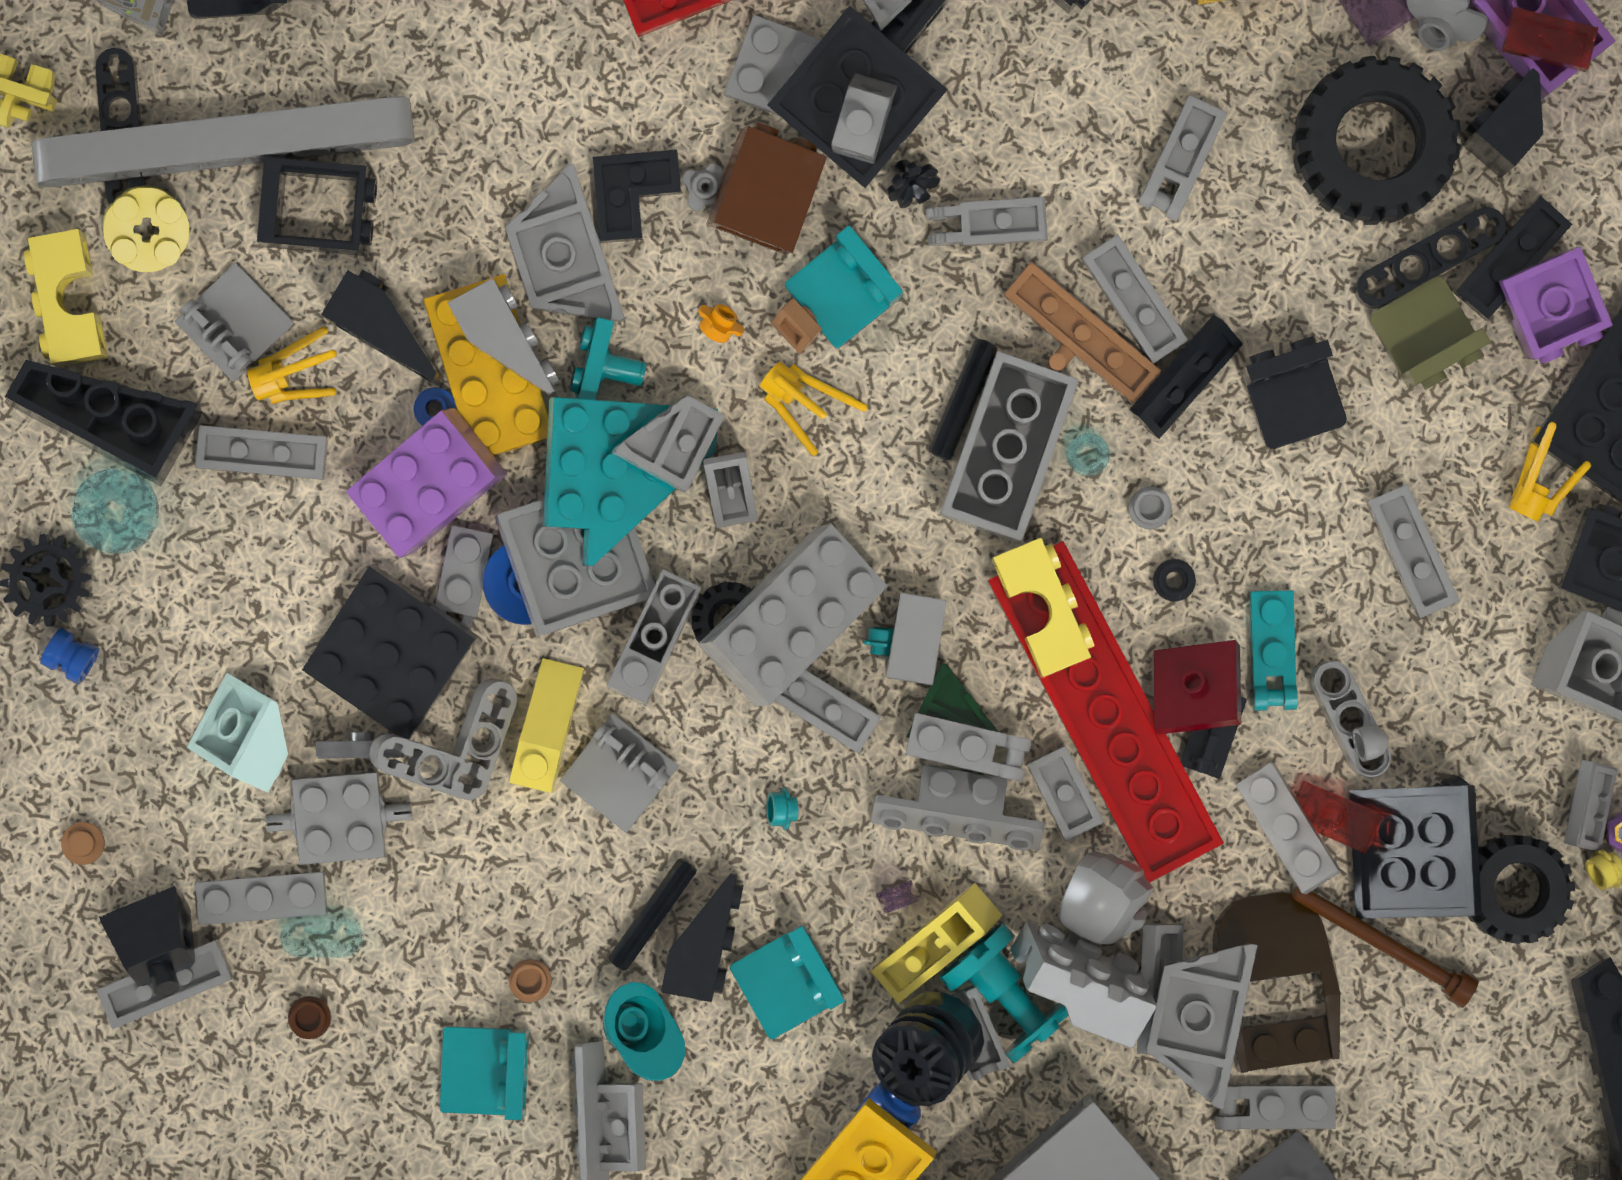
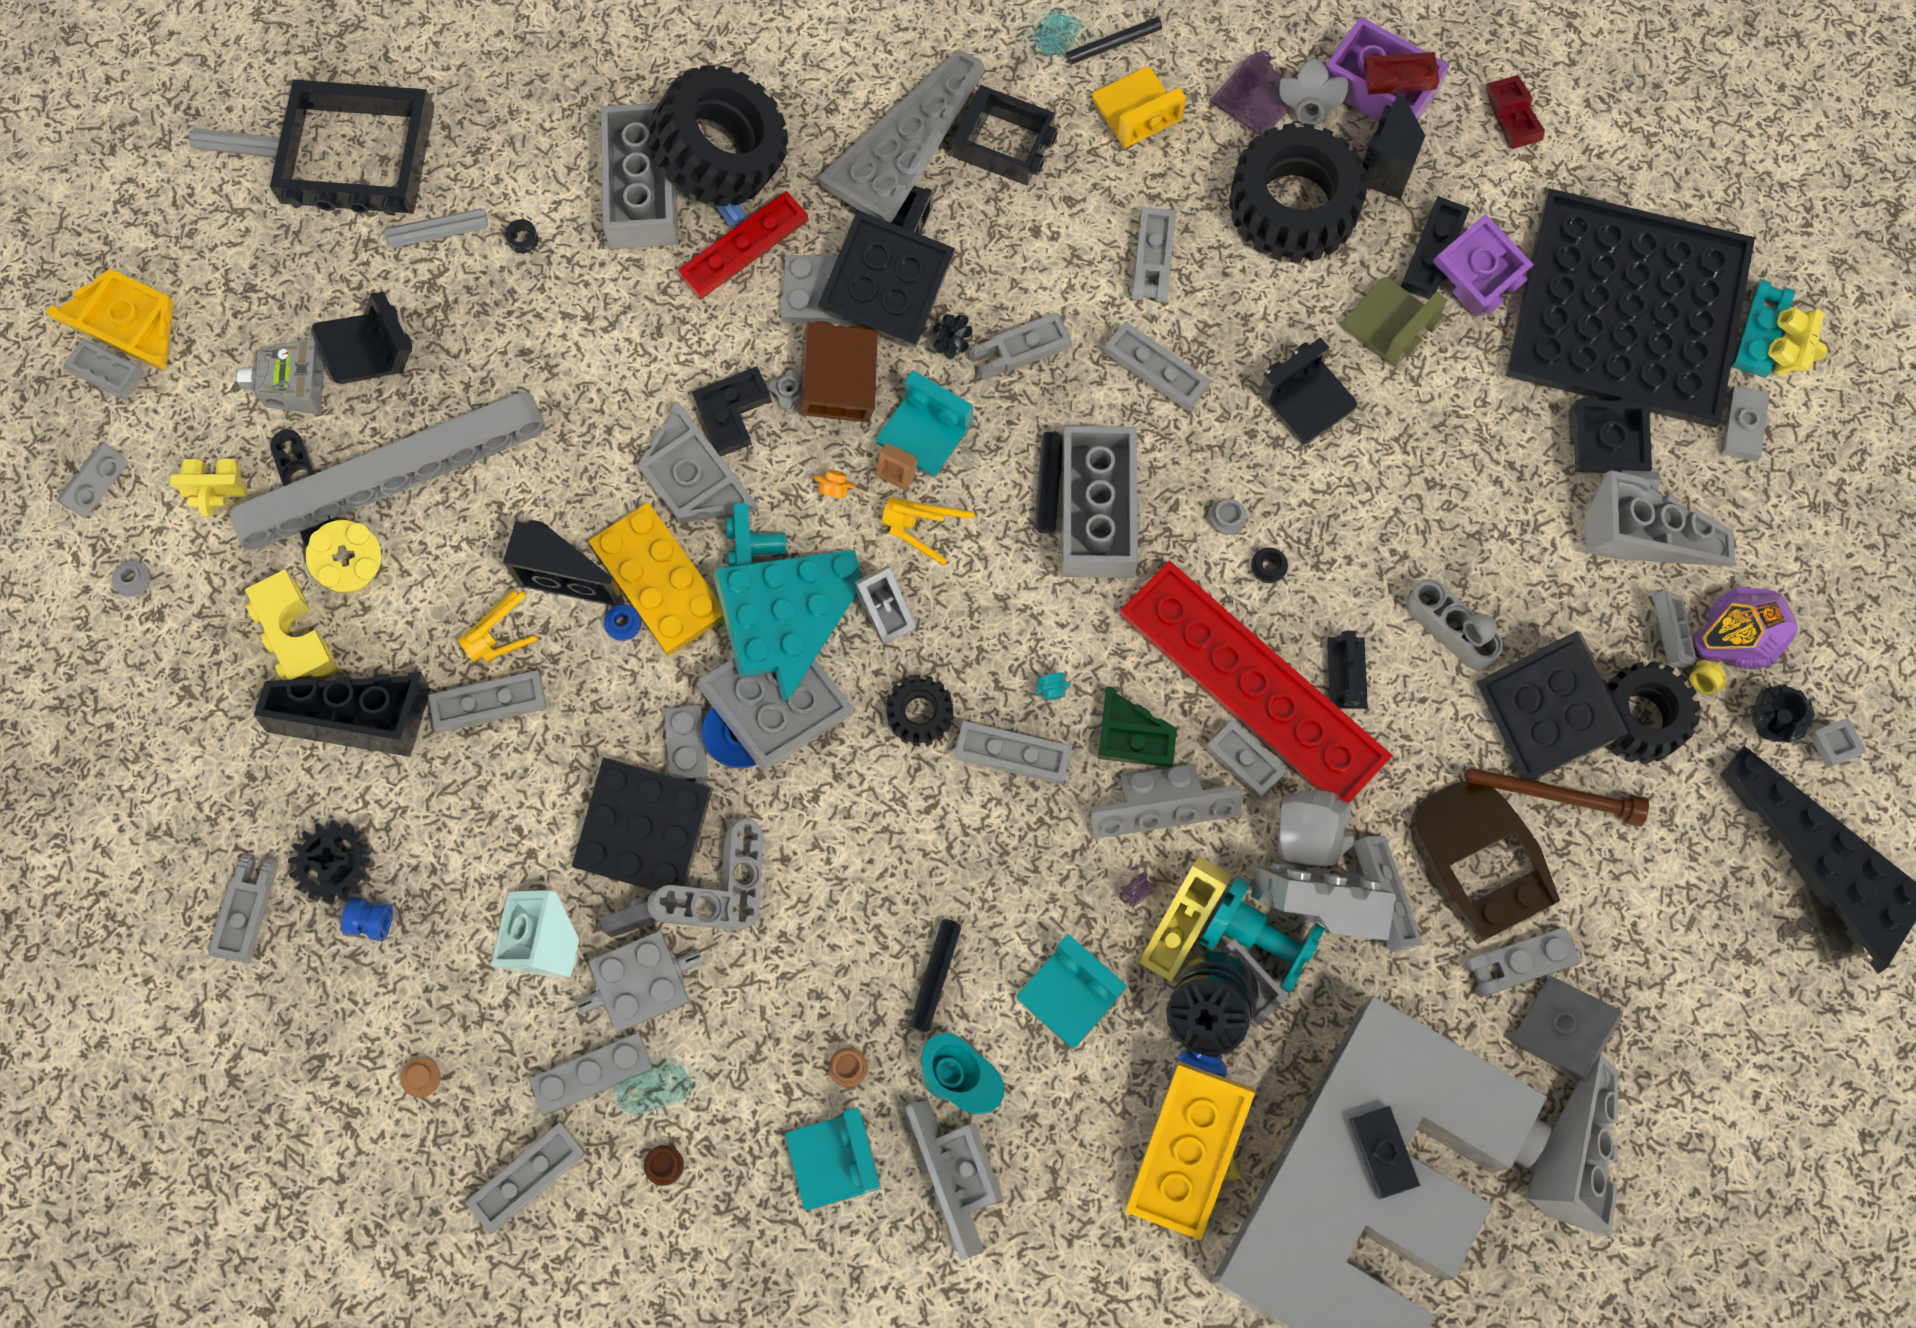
camera: 20 degrees left, 15 degrees down
clear light blue plate [72,469,159,554] -> none
black torso [99,886,195,996] -> none
light grey hinge [174,263,295,382] -> none
black window [257,157,377,256] -> none
medium lavender brick [346,408,508,558] -> none
light grey slope [448,278,559,397] -> none
light yellow slope [509,658,584,793] -> none
light grey hinge [559,713,679,833] -> none
light grey slope [607,569,701,707] -> none
light grey wing [612,395,725,492] -> none
black slope [661,873,744,1002] -> none
light grey brick [698,524,888,707] -> none
teal plate [766,788,799,830] -> none
light grey torso [831,73,897,164] -> none
light grey hinge [885,592,947,685] -> none
light grey plate [905,713,1032,782] -> none
light yellow arch [991,538,1094,678] -> none
medium nougat plate [1003,262,1162,405] -> none
clear light blue plate [1067,433,1110,476] -> none
black plate [1129,315,1243,439] -> none
light grey wing [1145,943,1257,1109] -> none
dark red plate [1154,640,1242,735] -> none
light grey plate [1236,762,1342,895] -> none
teal plate [1249,590,1298,711] -> none
clear red plate [1296,781,1383,854] -> none
black beam [1354,207,1506,309] -> none
light grey plate [1366,484,1459,619] -> none
yellow plant [1508,422,1591,522] -> none

